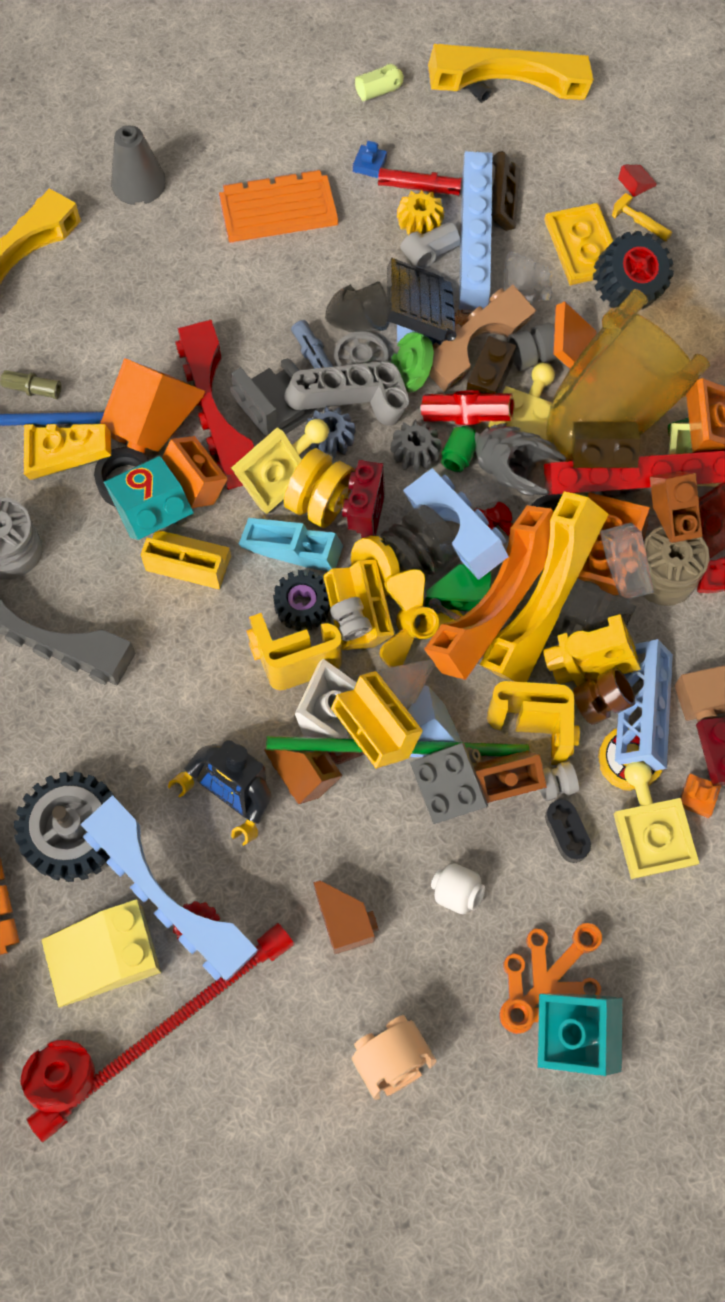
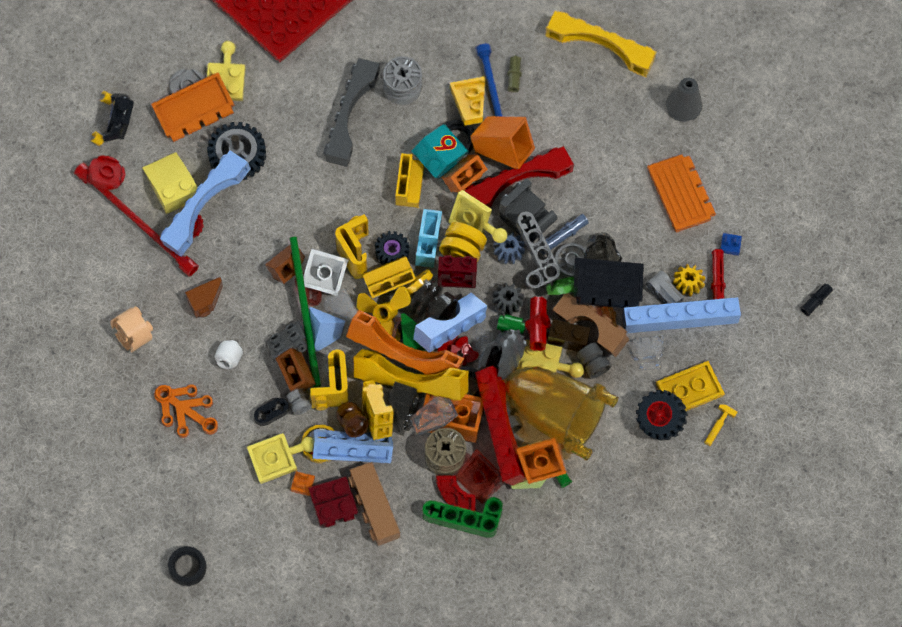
camera: 80 degrees right, 0 degrees up
black torso [168,740,272,846] -> none
light grey wheel [330,597,372,641] -> none
yellow piece [331,671,423,769] -> none
yellowish green piece [355,64,404,101] -> none
yellow arch [428,44,593,100] -> none
dark brown plate [491,151,520,231] -> none
teal slope [538,993,623,1076] -> none
orange tile [554,302,597,382] -> none
dark brown brick [572,422,641,468] -> none
red slope [618,164,657,197] -> none
dark orange slope [650,471,702,543] -> none

